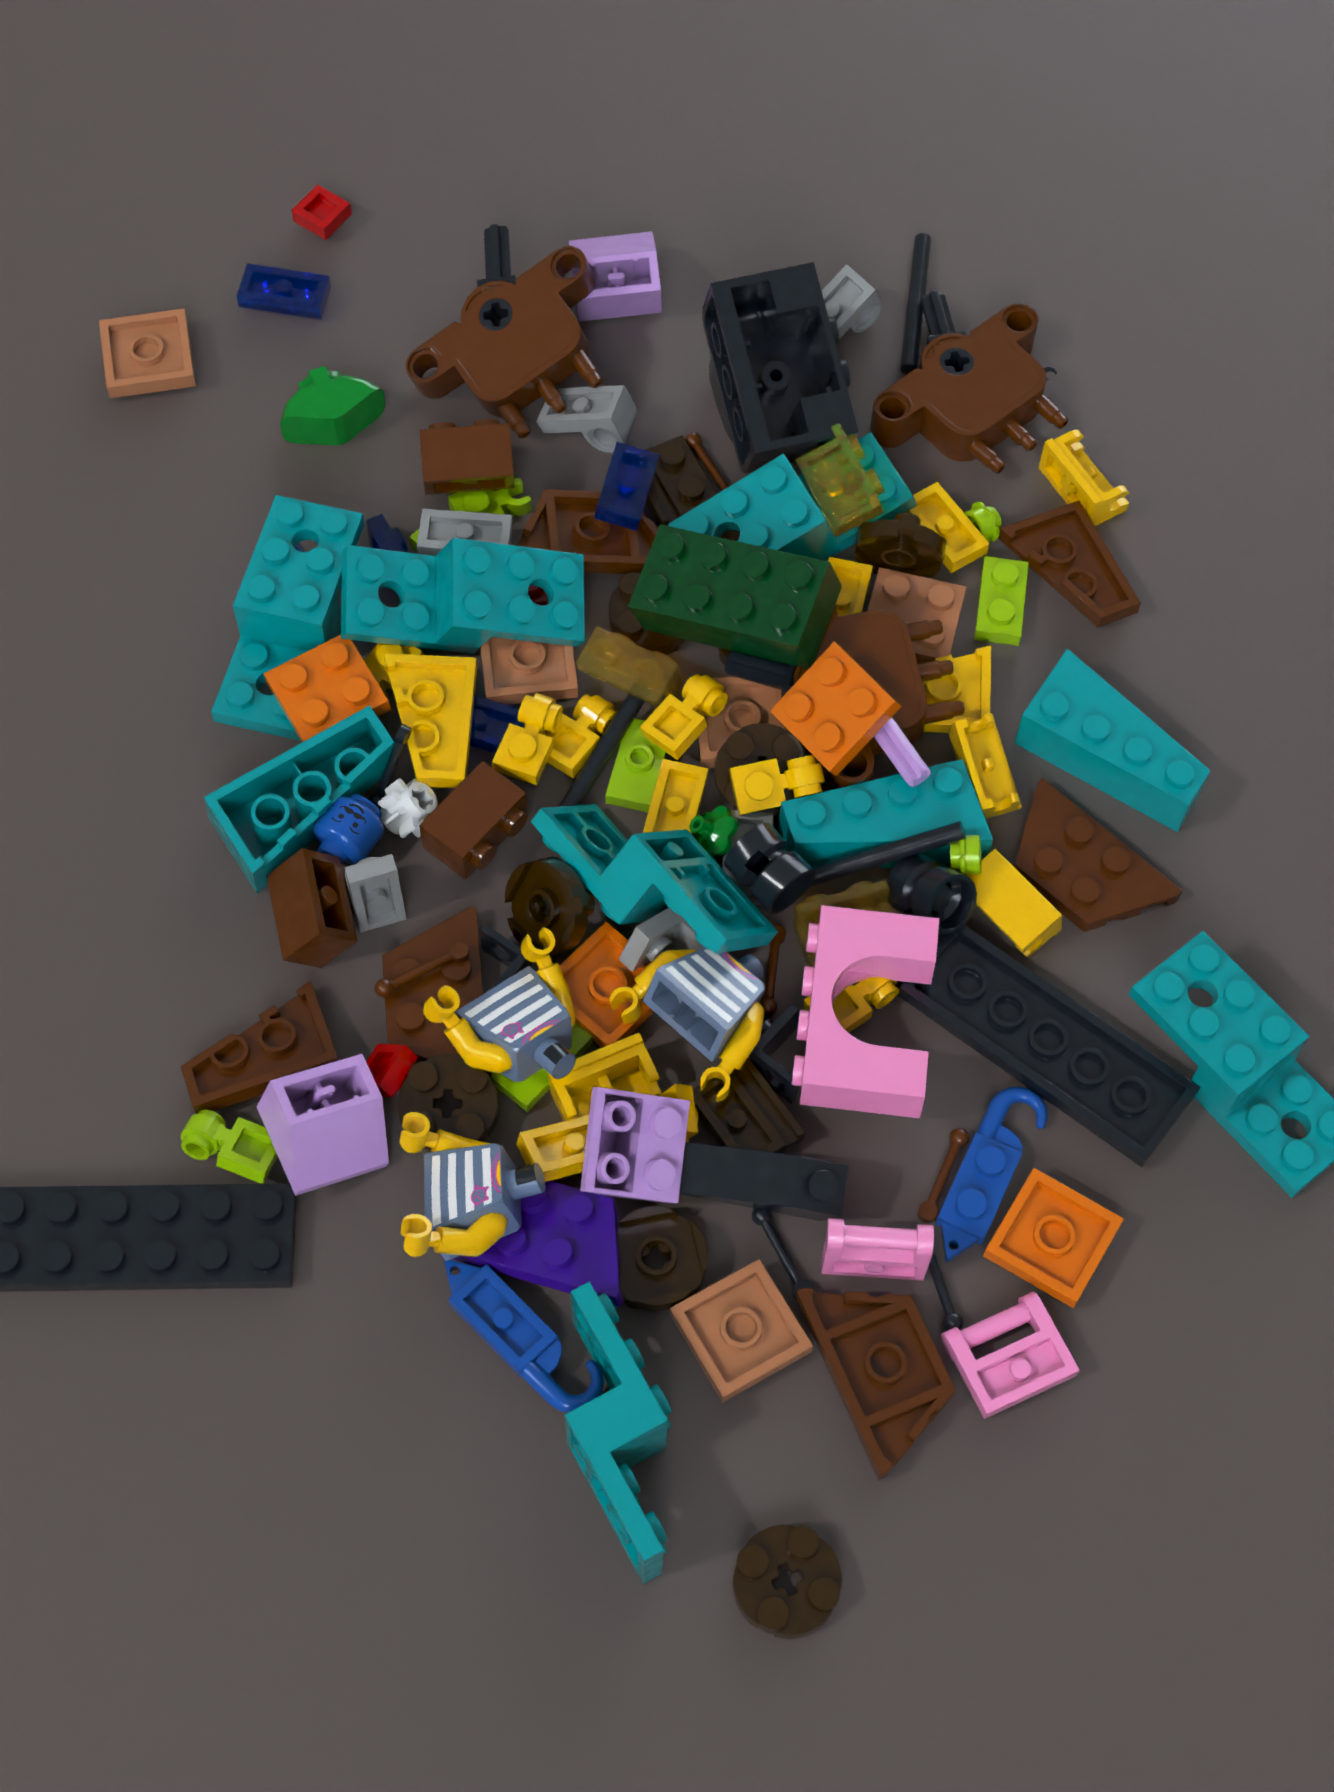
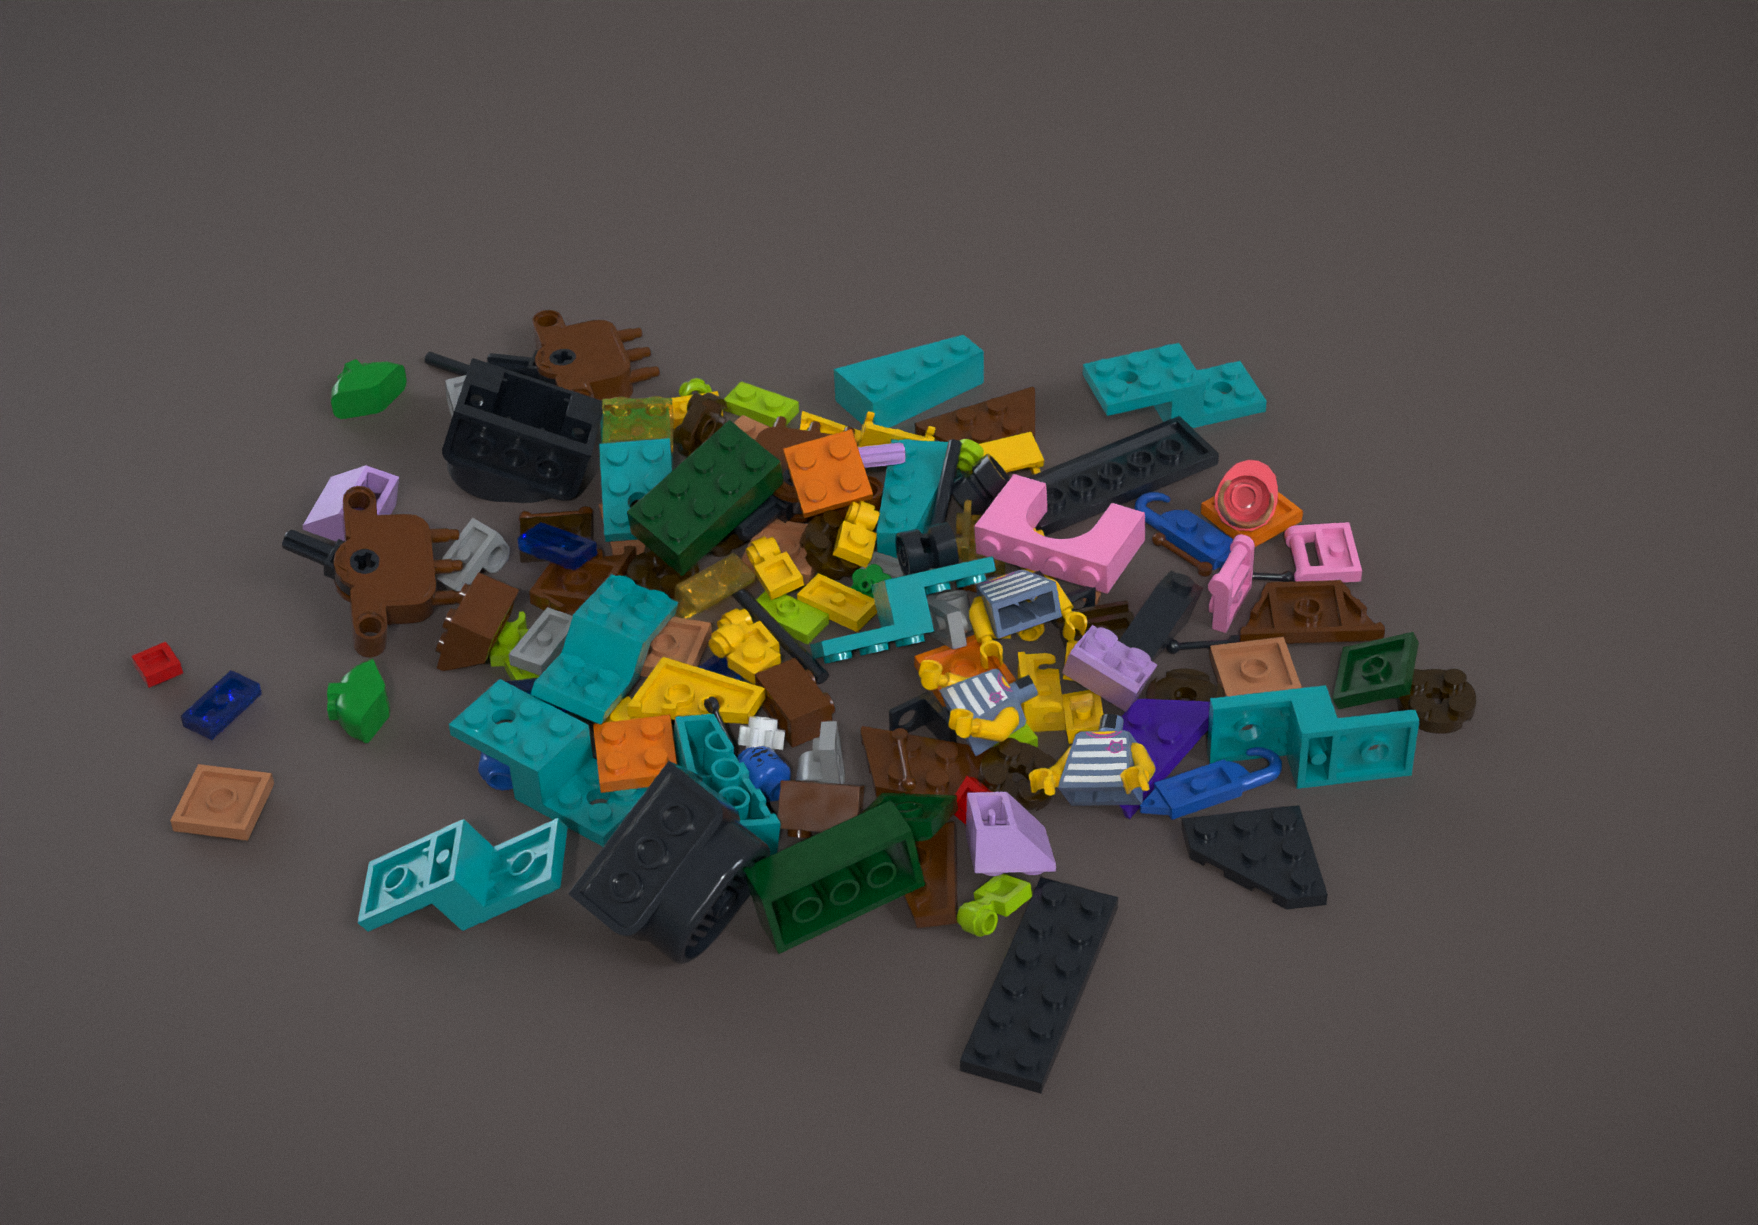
camera: 65 degrees left, 20 degrees down
dark brown plate [505,856,595,955] -> none
reddish brown wing [998,500,1141,627] -> none
yellow hinge [1038,430,1130,526] -> none
none -> green piece [331,359,407,419]
none -> teal bracket [358,818,568,932]
none -> black brick [568,761,770,964]
none -> dark green brick [743,800,925,954]
none -> dark green plate [861,793,958,841]
none -> black plate [1181,805,1328,910]
none -> coral piece [1214,459,1278,531]
none -> dark green plate [1333,632,1419,709]

